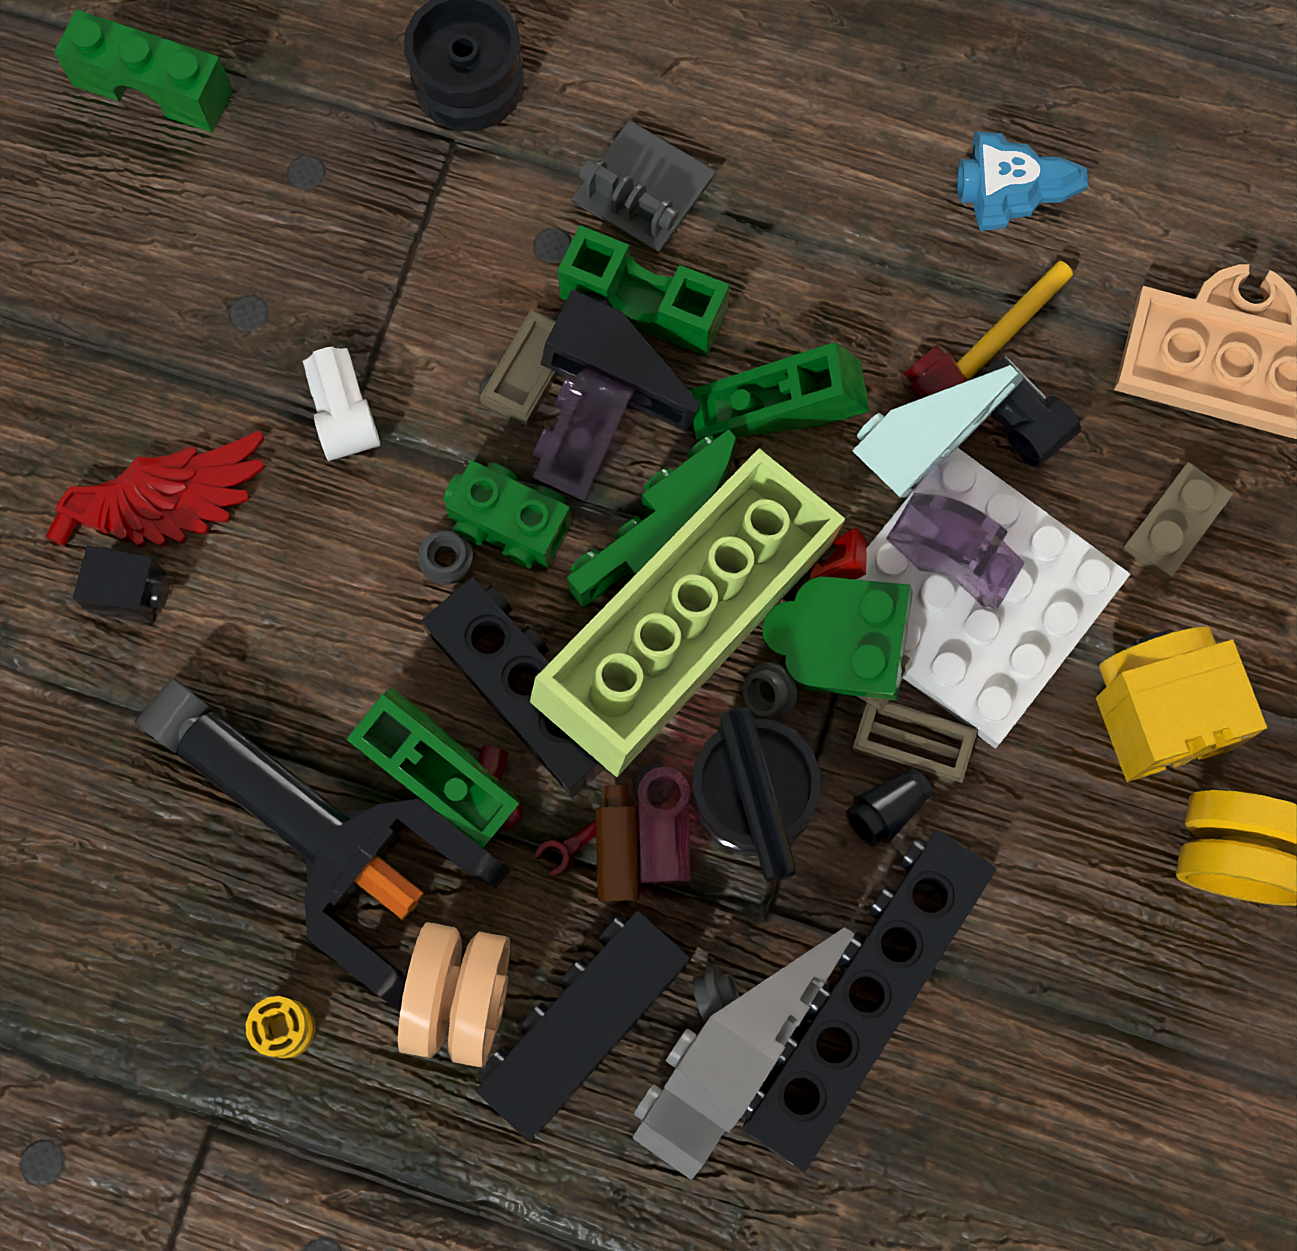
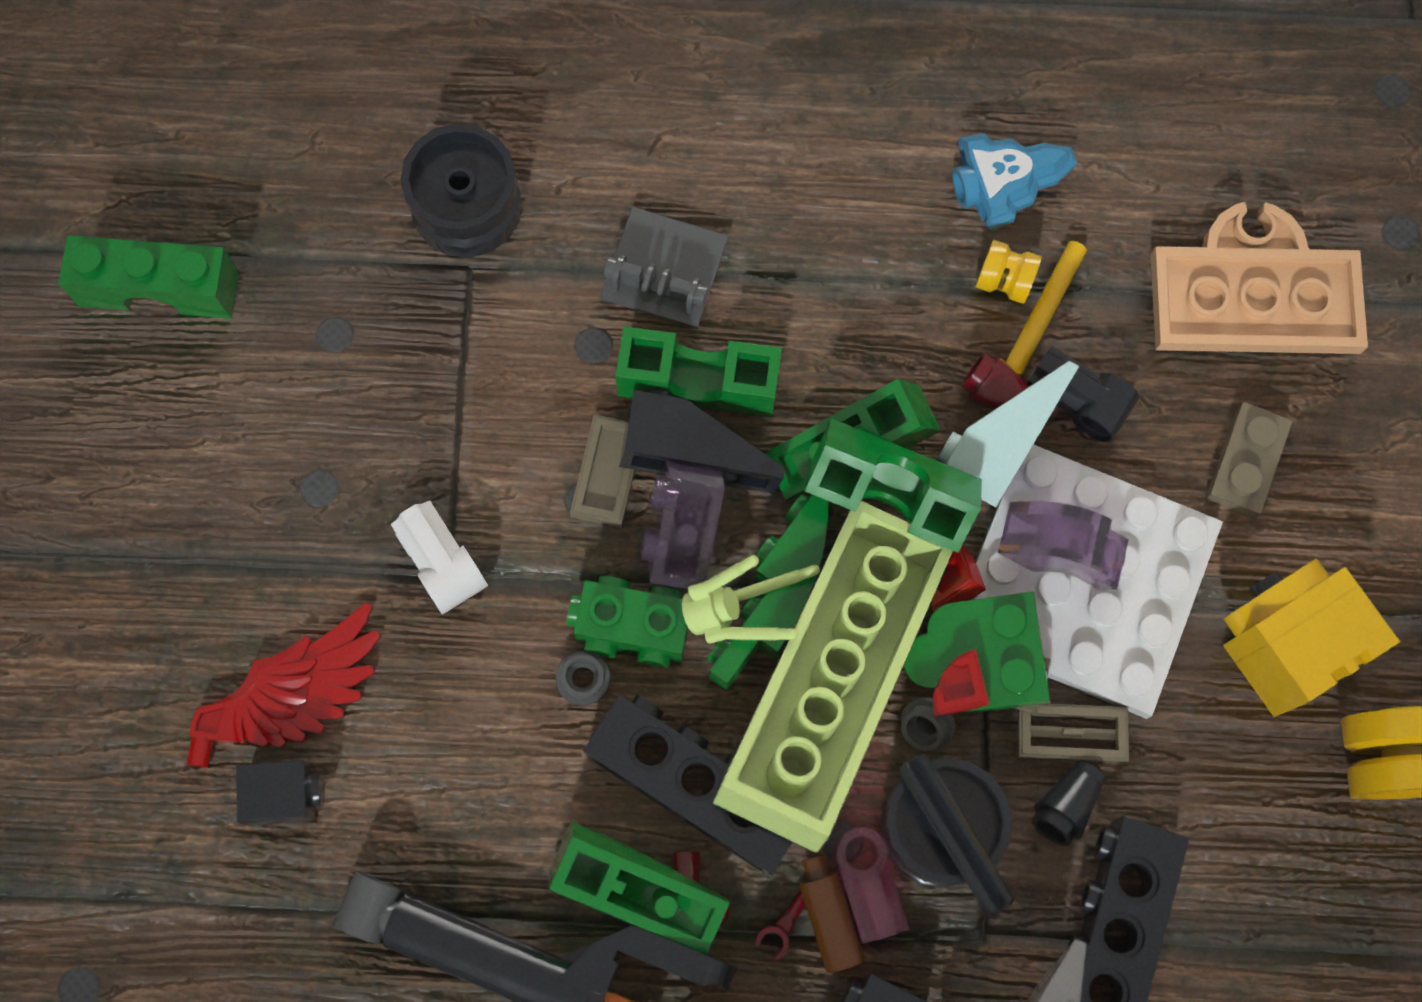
camera: 20 degrees left, 0 degrees up
none -> yellowish green plant [682,555,820,644]
none -> green arch [805,418,982,553]
none -> red tile [933,649,990,718]
none -> yellow wheel [975,239,1042,304]

